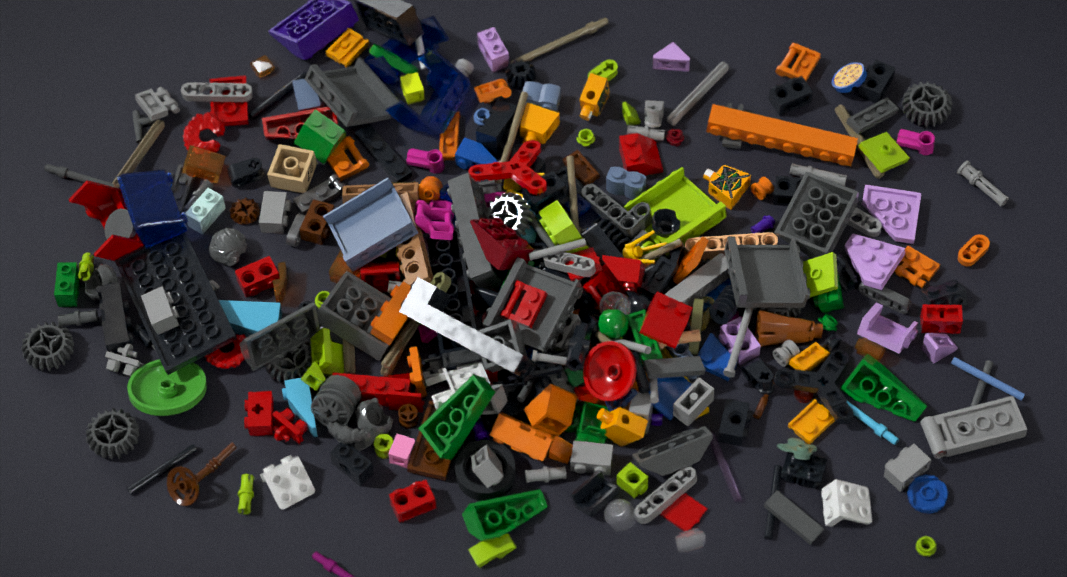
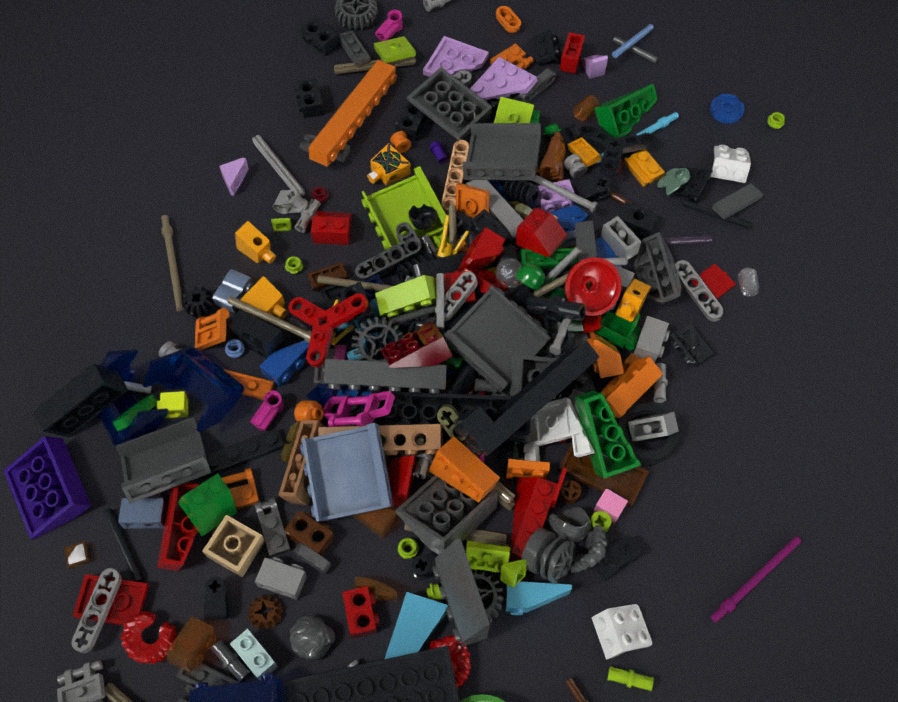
camera: 80 degrees left, 5 degrees up
red brick [244,391,274,436] -> none
red hips [272,408,308,444] -> none
light orange plate [326,28,370,68] -> none
red brick [389,480,436,523] -> none
green wedge [462,489,548,541] -> none
lime slope [468,533,516,568] -> none
lavender brick [477,27,509,72] -> none
red plate [500,280,548,329] -> none
lime beam [588,60,618,81] -> none
clear hair [604,499,636,531] -> none
sand blue brick [606,167,646,200] -> none
lime brick [617,462,648,499] -> none
orange plate [775,43,821,81] -> none
light grey pin [789,163,847,186] -> none
tile [832,62,867,93] -> none
lavender panel [857,302,918,354] -> none
light grey brick [884,444,931,492] -> none
light grey hinge [920,396,1027,458] -> none

